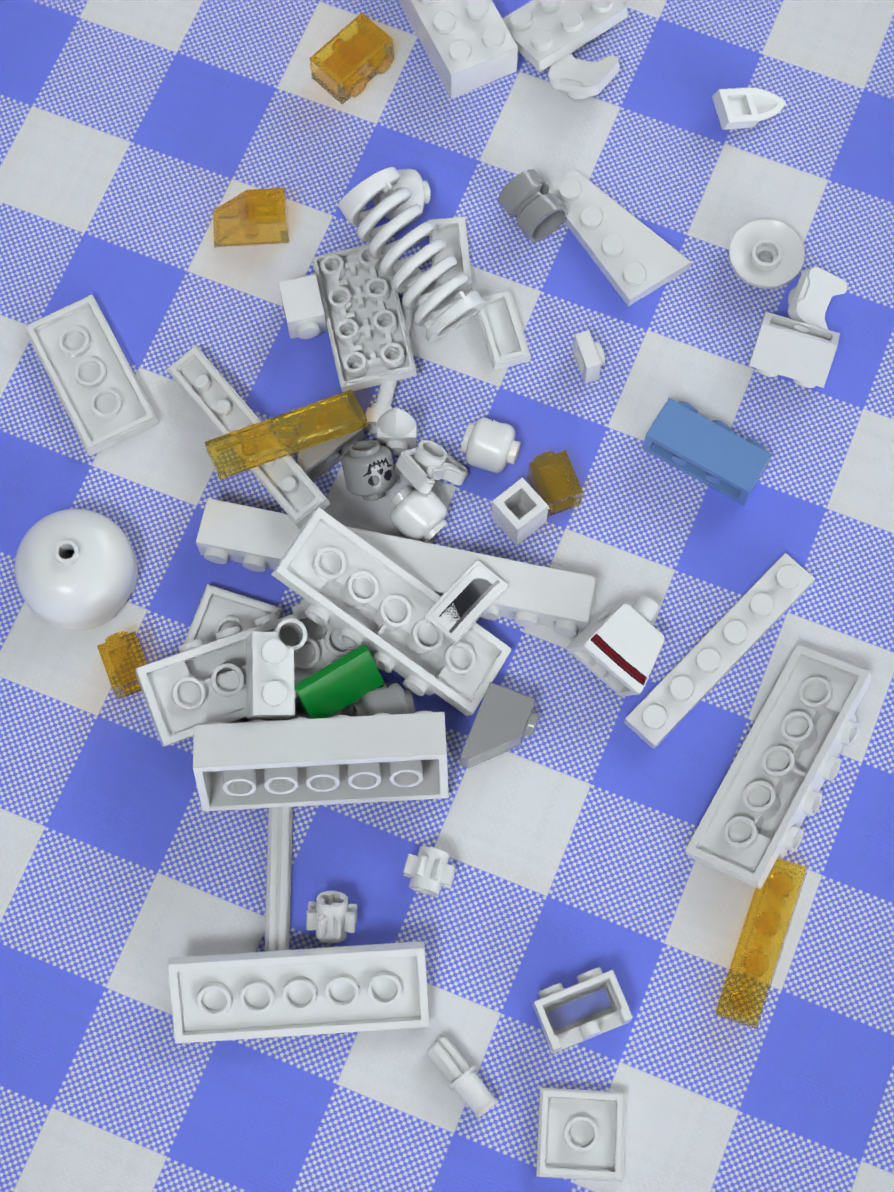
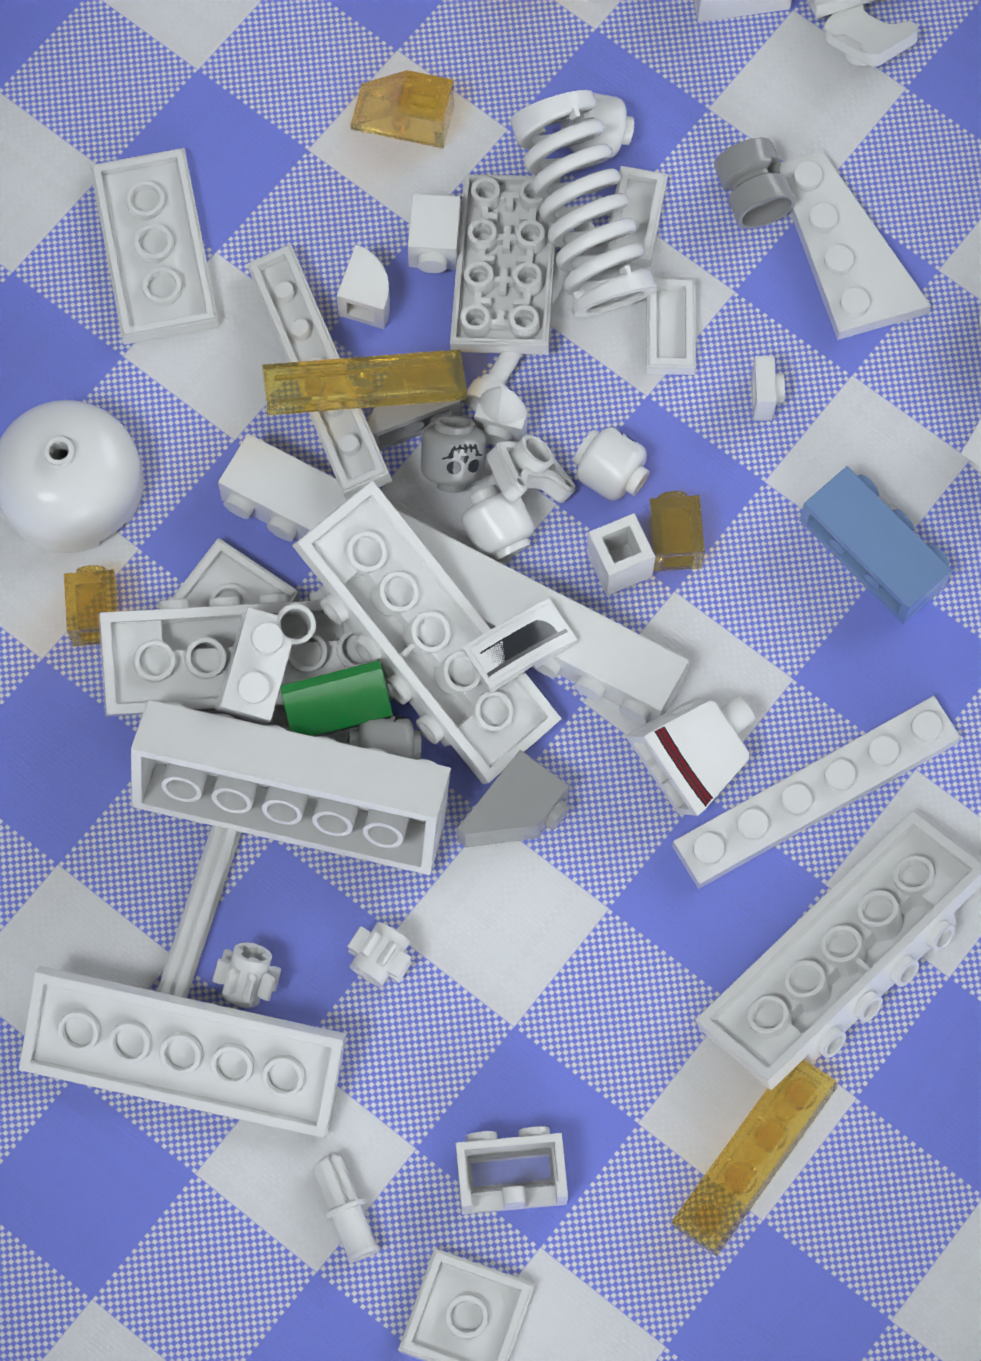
camera: 15 degrees right, 0 degrees up
none -> white brick [337,245,390,329]

